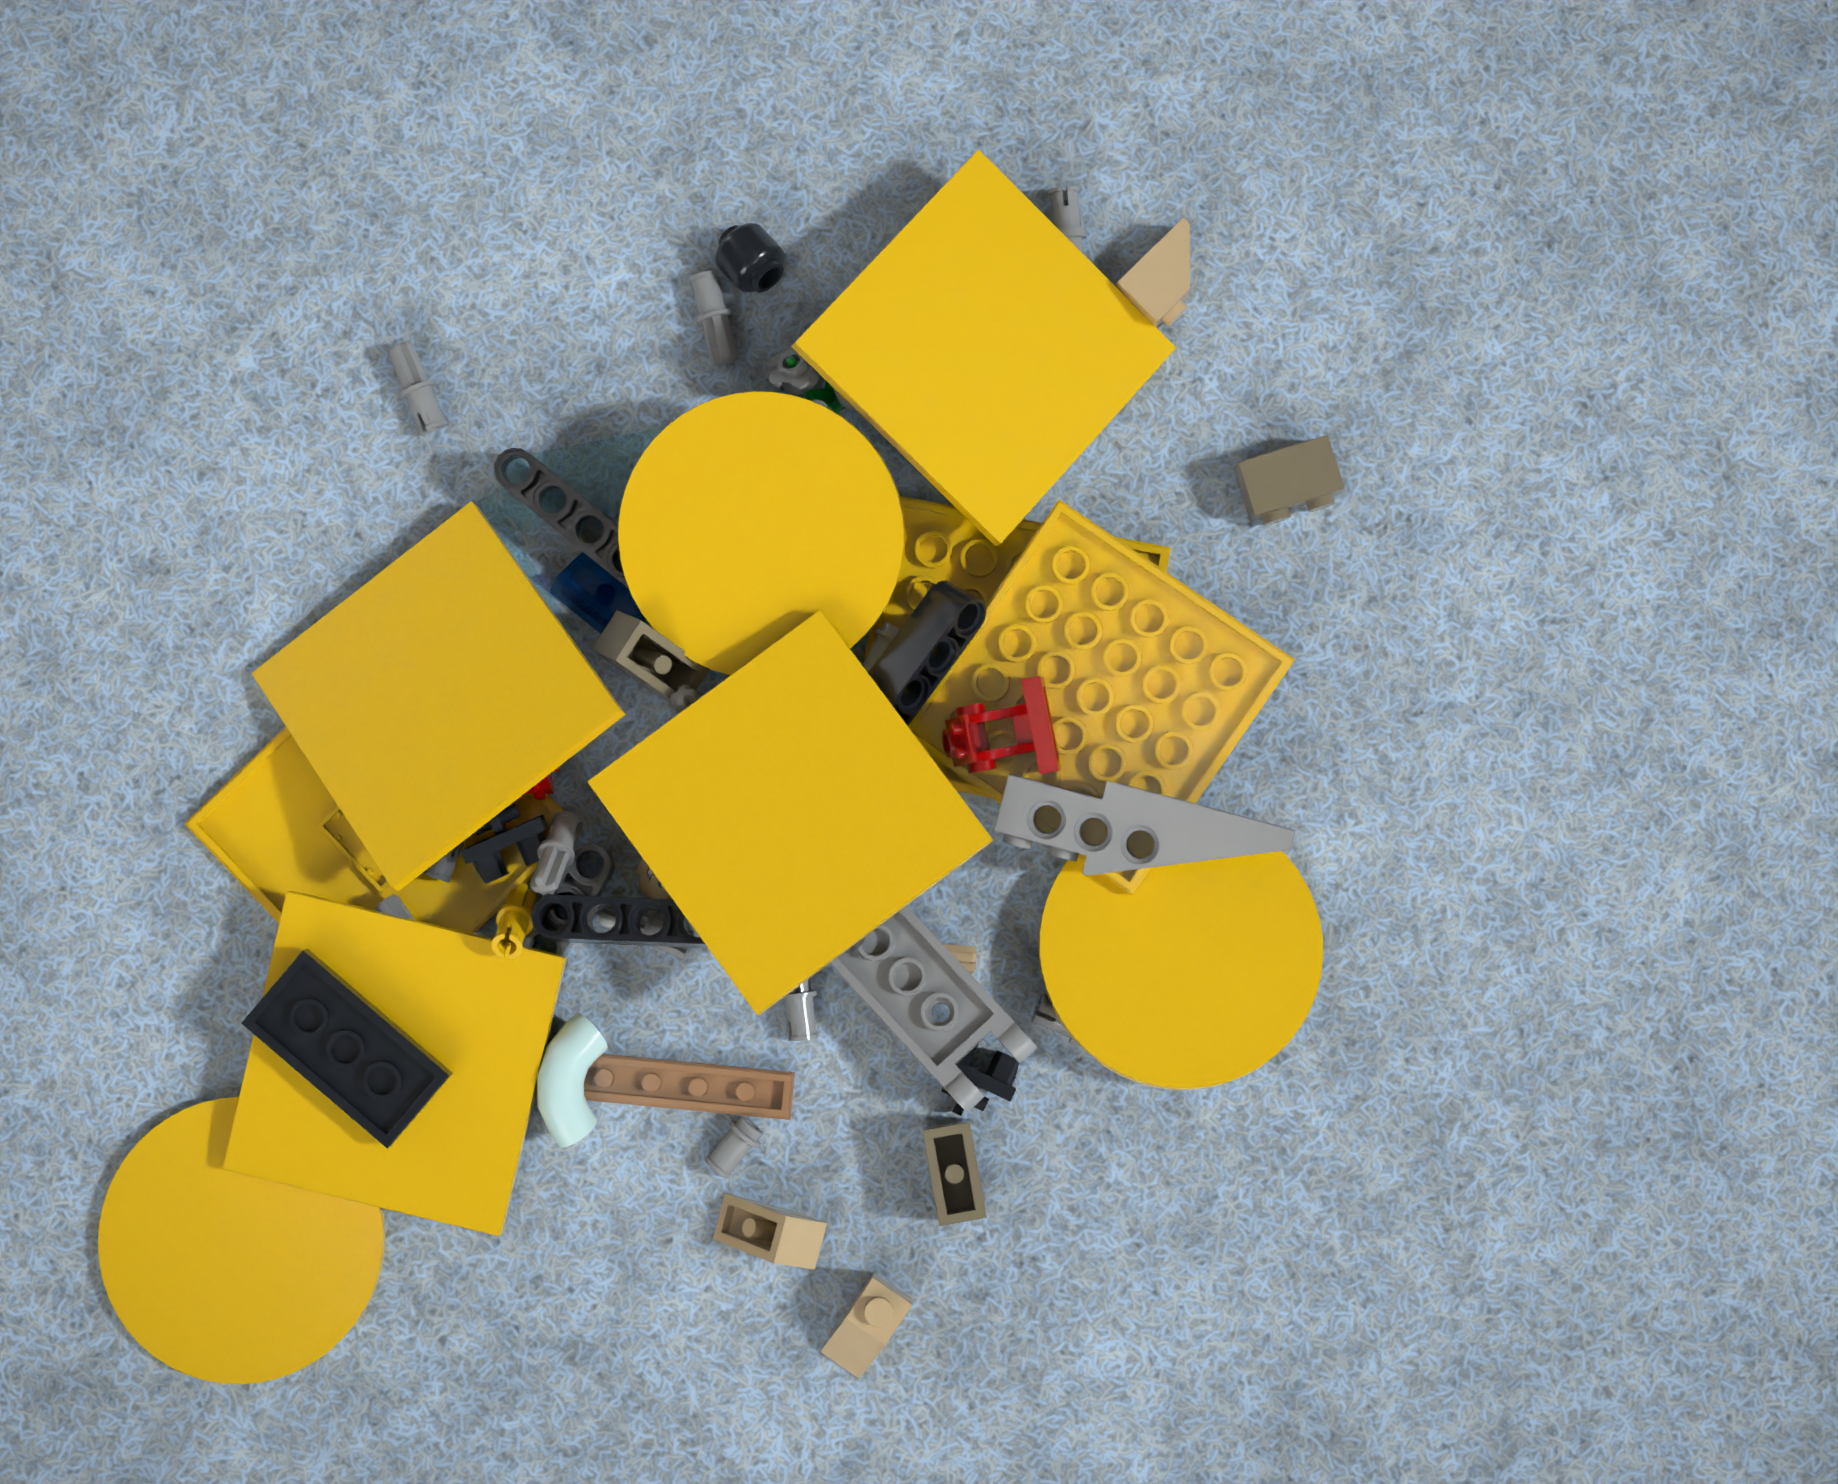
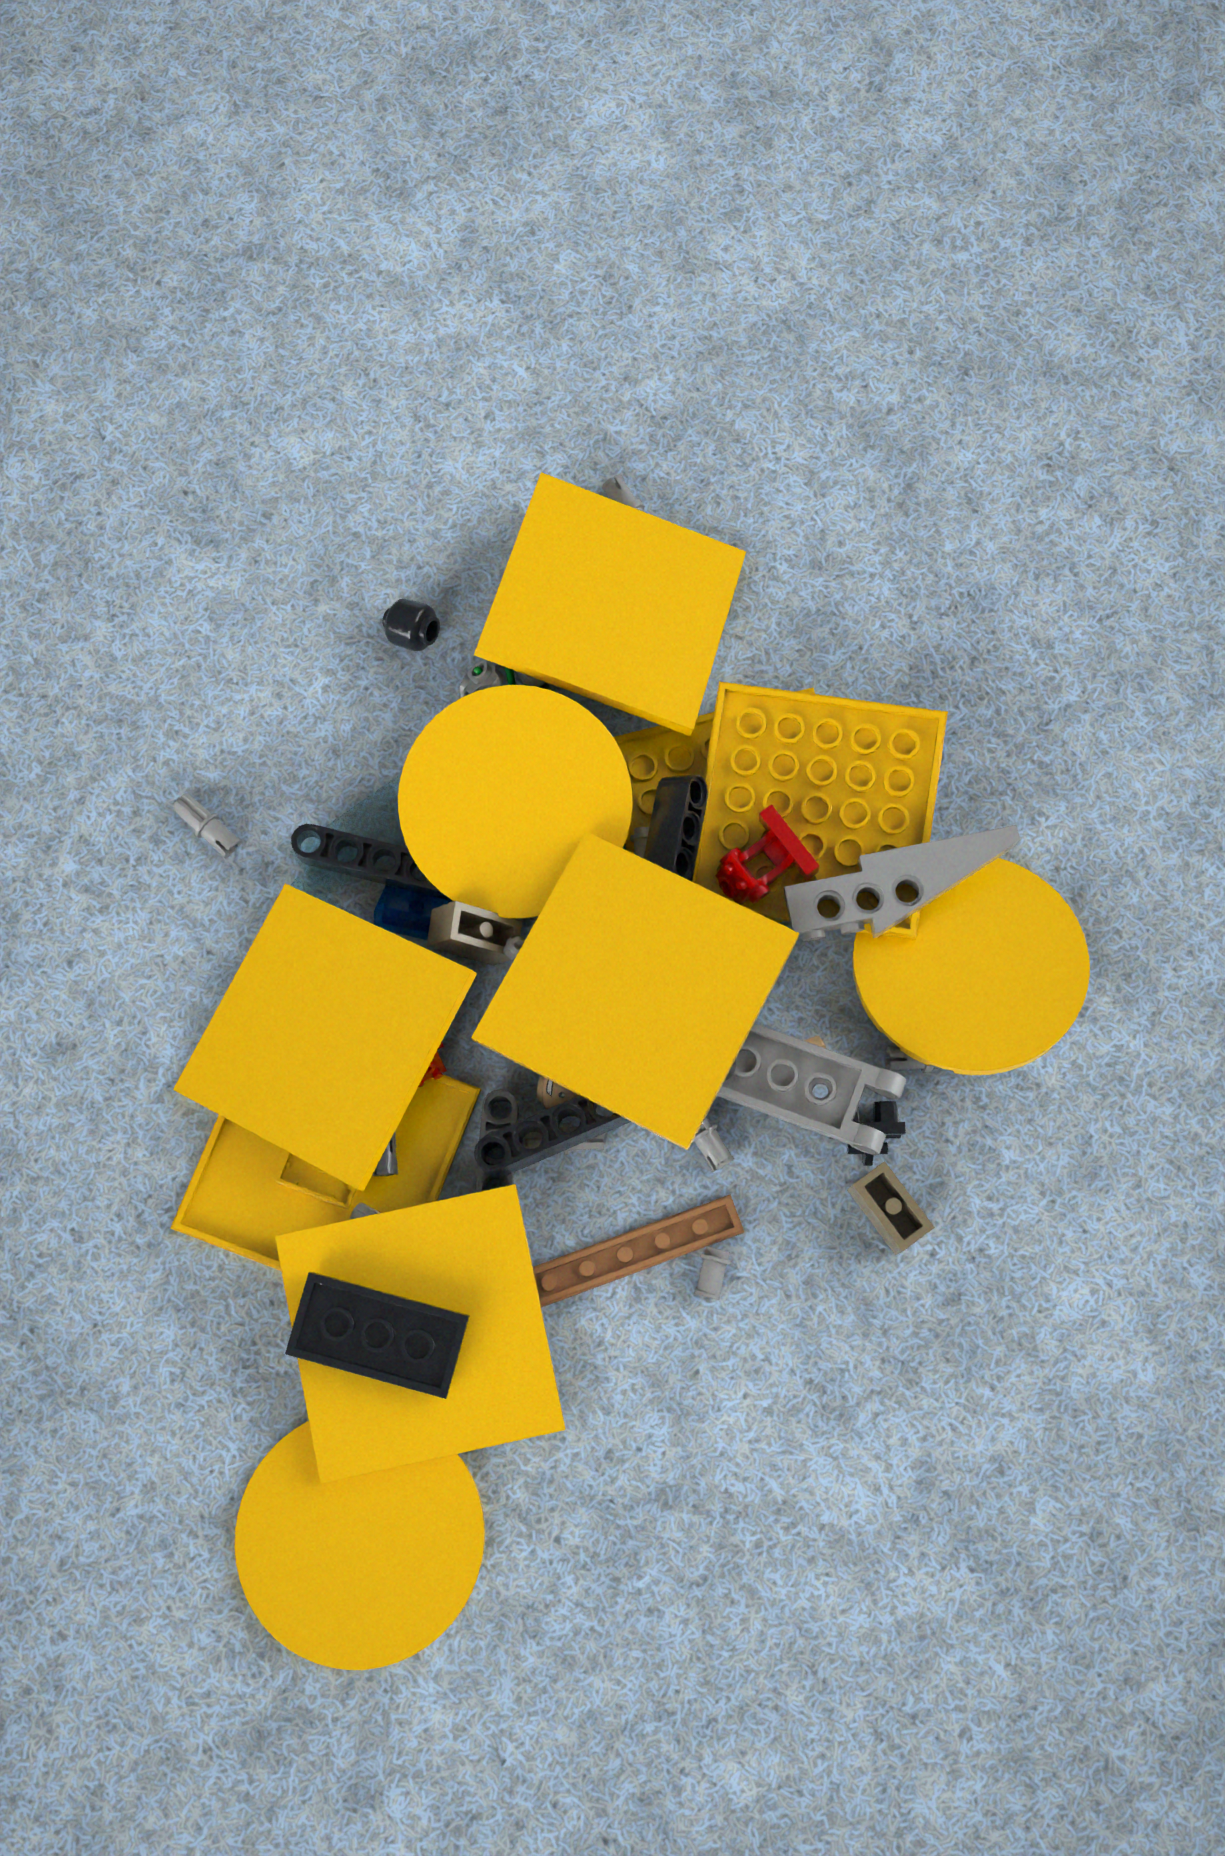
camera: 25 degrees left, 10 degrees down
black hips [460,804,548,884] -> none
yellow axle [491,884,537,959] -> none
light grey axle [530,811,583,897] -> none
light aqua cylinder [536,1013,608,1147] -> none
light grey axle [689,270,738,365] -> none
tan slope [713,1193,827,1270] -> none
tan slope [820,1272,913,1379] -> none
tan slope [1116,217,1190,328] -> none
dark tan brick [1233,435,1345,526] -> none

